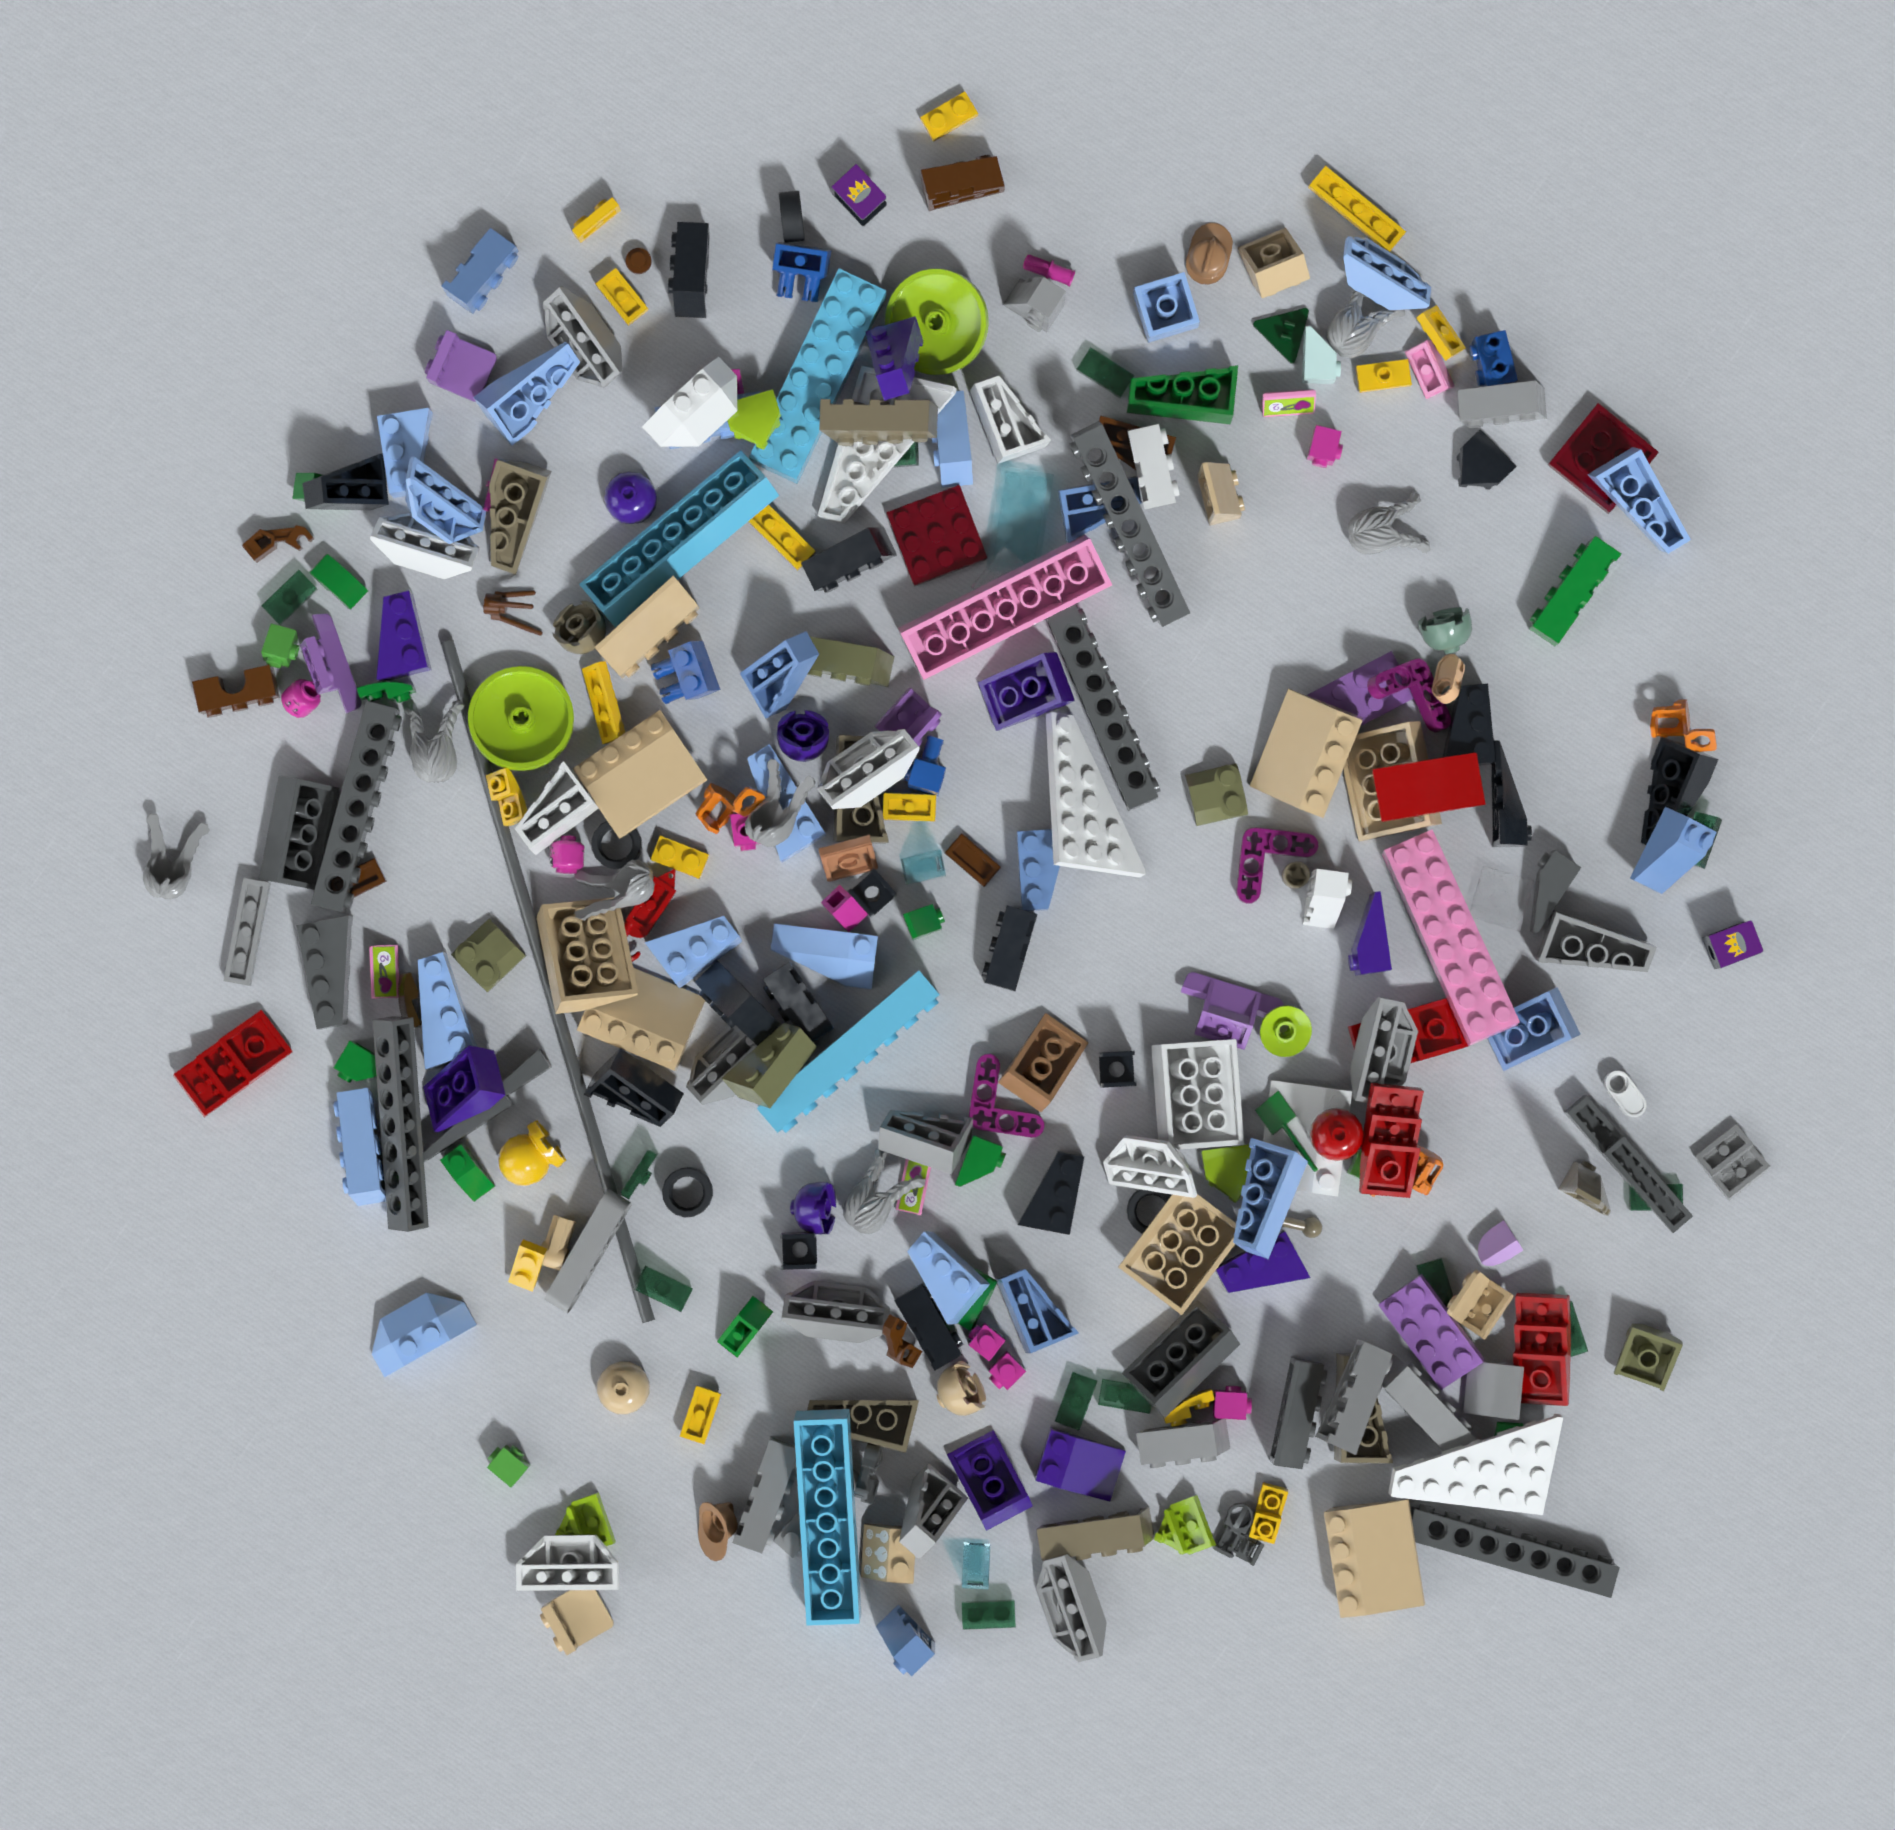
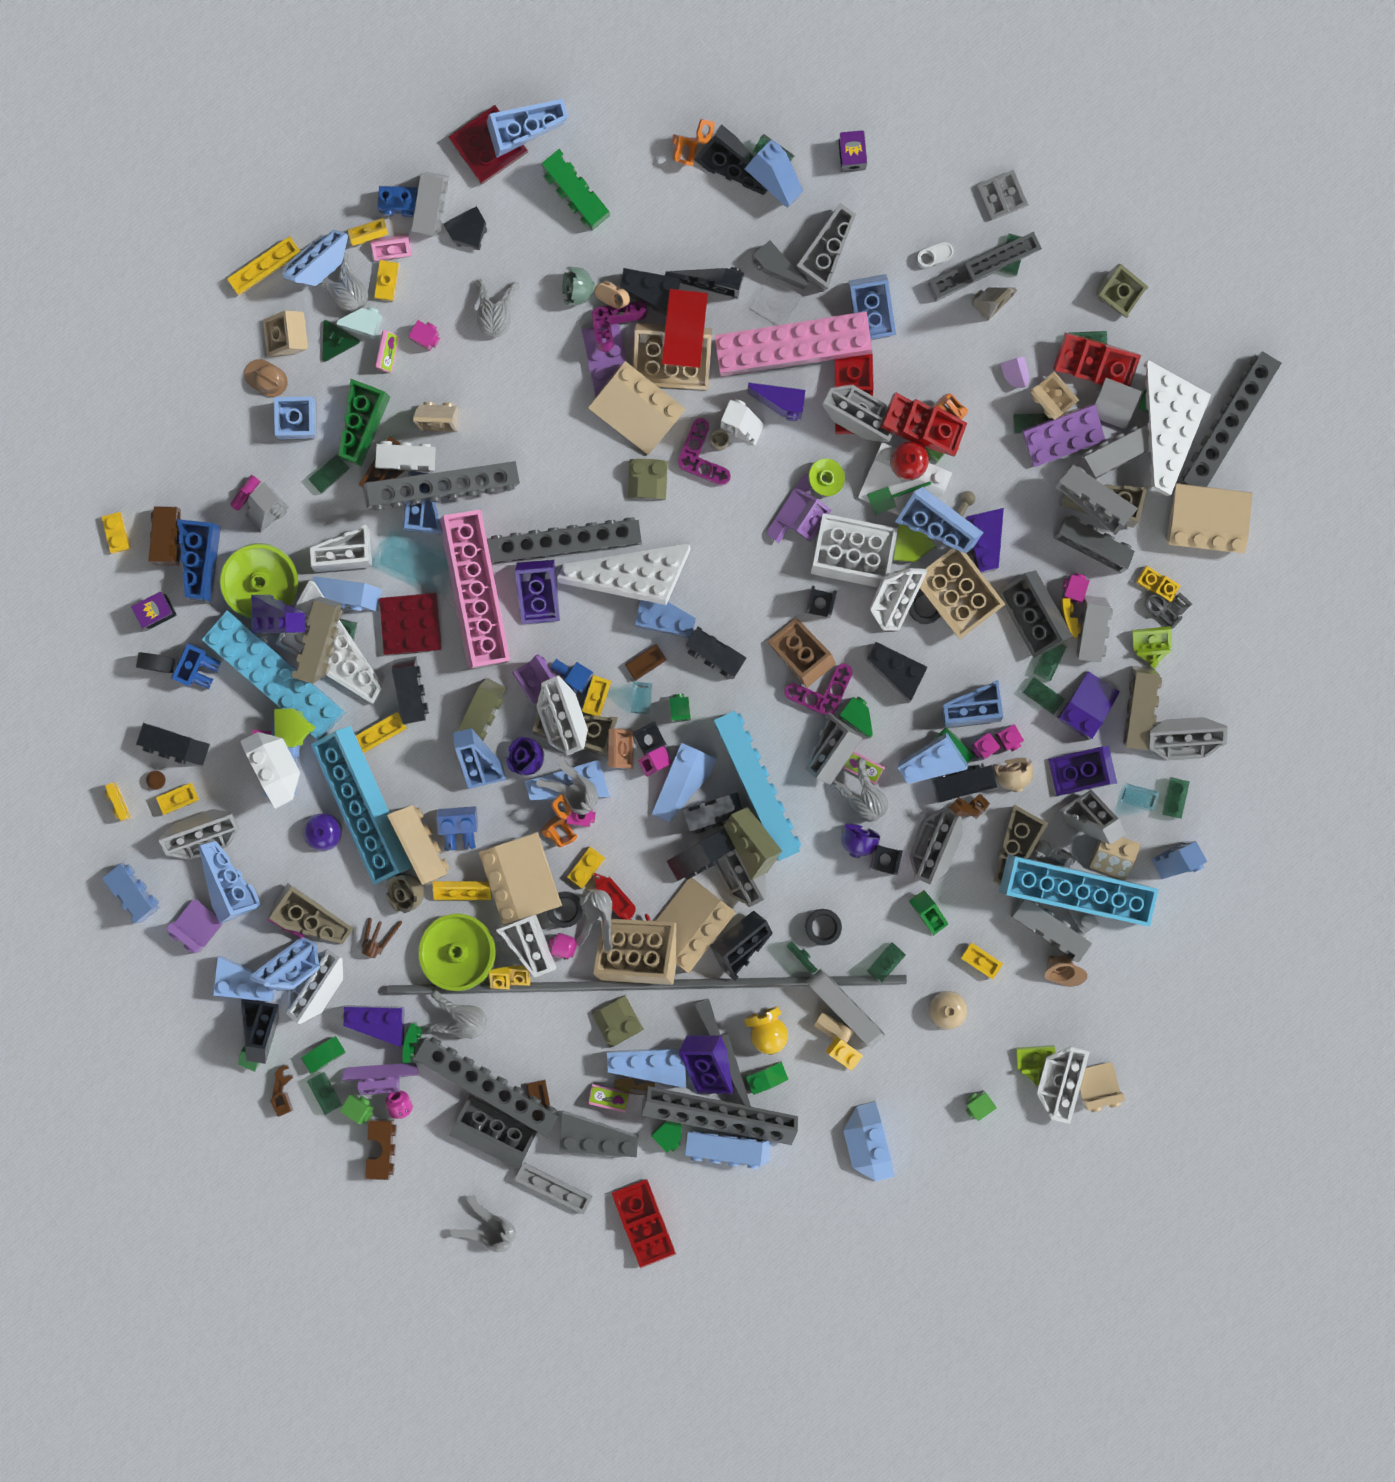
camera: 75 degrees left, 0 degrees up
light blue wedge [645,916,742,989] -> none
none -> blue wedge [177,519,221,602]

